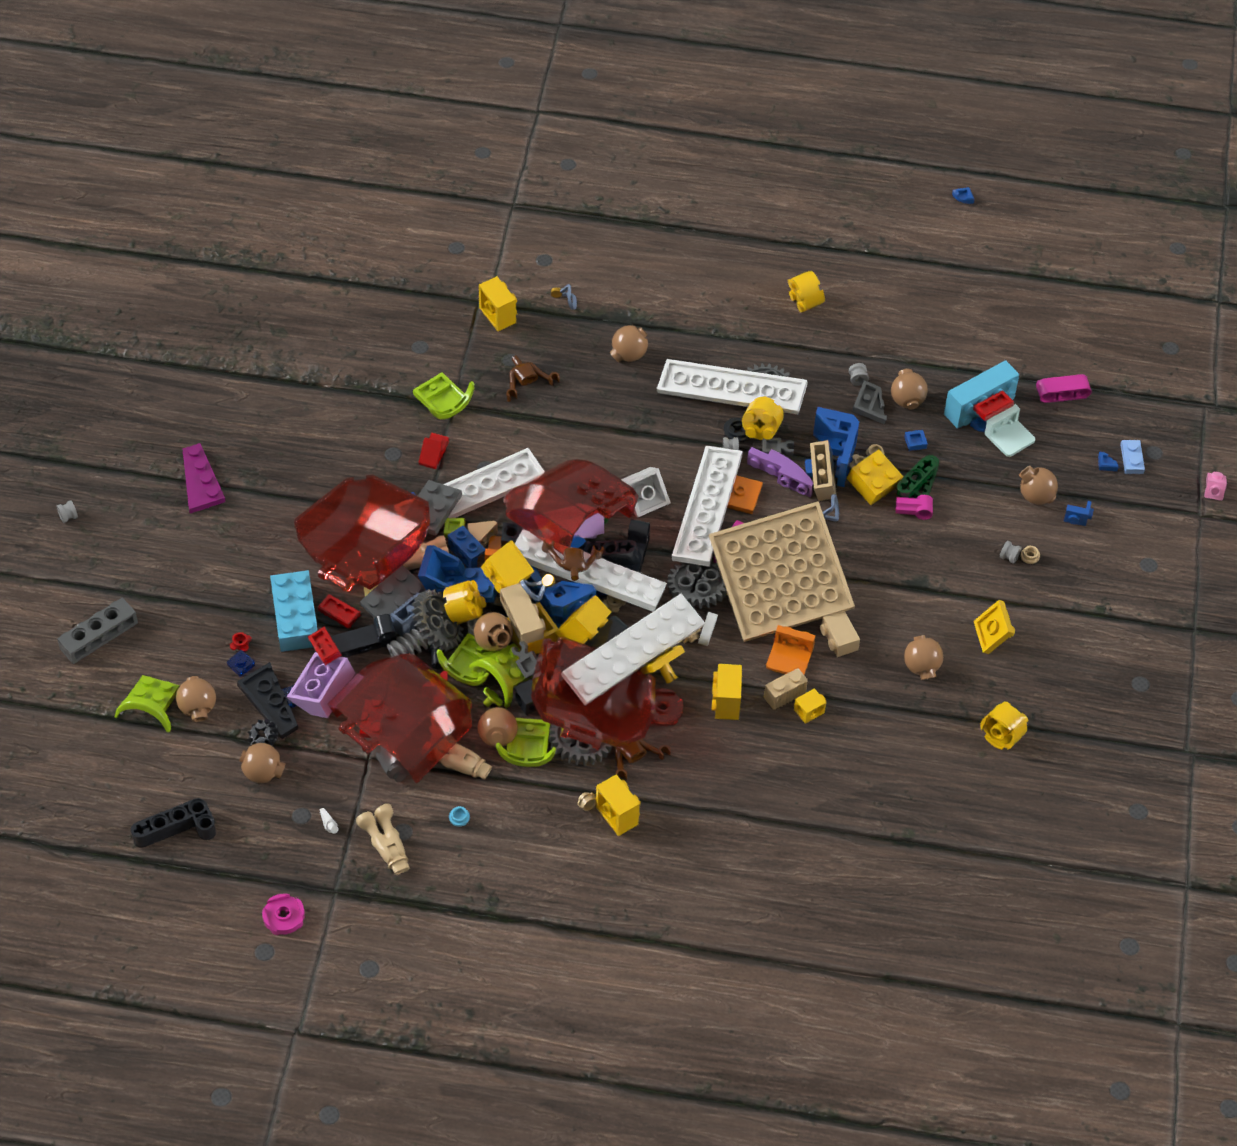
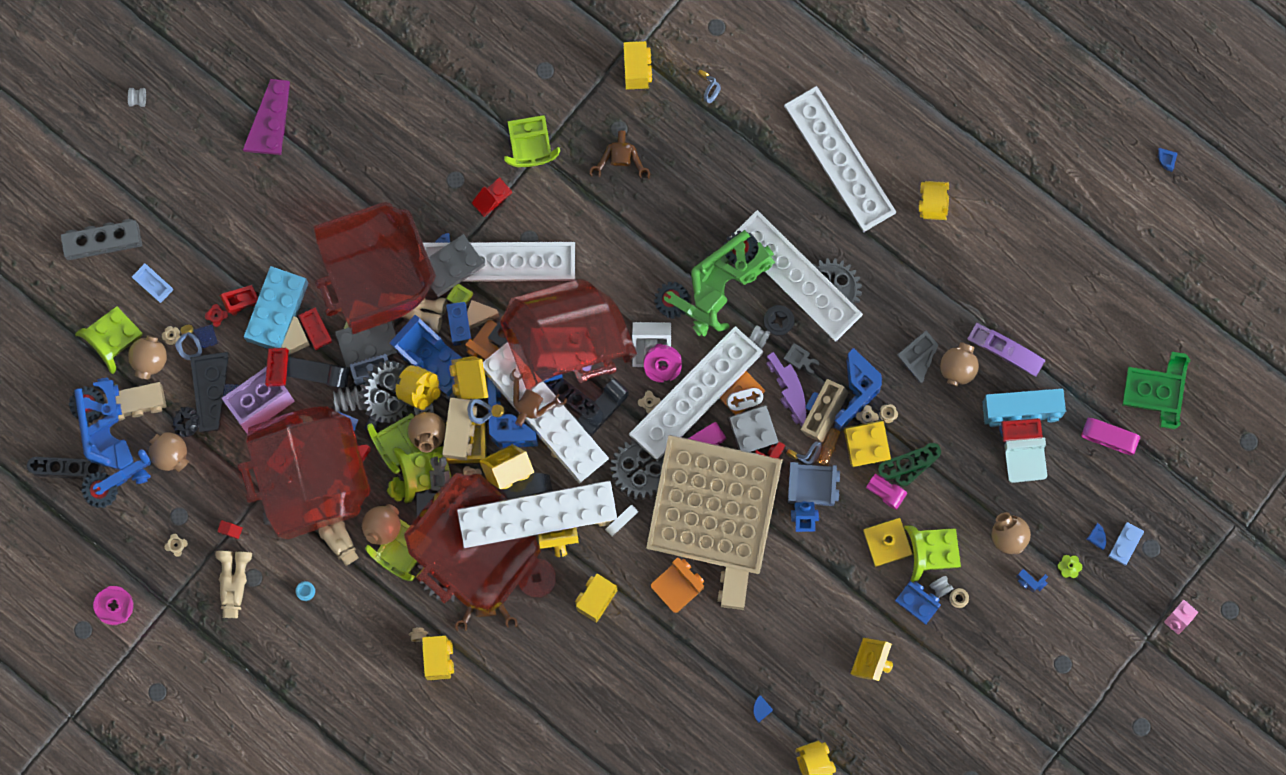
camera: 35 degrees right, 25 degrees up
white bar [320,808,338,833] -> none
medium nougat brick [610,325,648,363] -> none
yellow brick [742,397,784,440] -> none
tan brick [764,668,808,710] -> none
yellow brick [794,688,826,724] -> none
light grey wheel [849,363,869,386] -> none
blue plate [904,430,928,451] -> none
medium nougat brick [904,635,943,680] -> none
none -> blue piece [69,378,151,508]
none -> tan brick [103,382,167,421]
none -> light blue plate [132,264,174,303]
none -> tan plate [162,326,181,345]
none -> tan plate [164,534,188,557]
none -> sand blue piece [175,325,202,360]
none -> red piece [217,520,243,539]
none -> red slope [220,285,258,316]
none -> tan slope [281,316,310,355]
none -> tan plate [638,391,661,414]
none -> dark pink plate [643,344,682,382]
none -> bright green piece [654,230,775,337]
none -> white beam [726,388,763,411]
none -> light grey brick [728,405,778,452]
none -> blue tile [754,695,773,723]
none -> white plate [784,86,896,233]
none -> sand blue panel [788,462,840,506]
none -> blue brick [791,501,819,532]
none -> clear orange axle [817,428,840,466]
none -> yellow tile [863,518,912,567]
none -> blue bracket [895,581,941,625]
none -> lime piece [904,525,961,582]
none -> medium lavender slope [968,323,1045,377]
none -> lime plant [1058,555,1083,578]
none -> green piece [1122,352,1190,430]

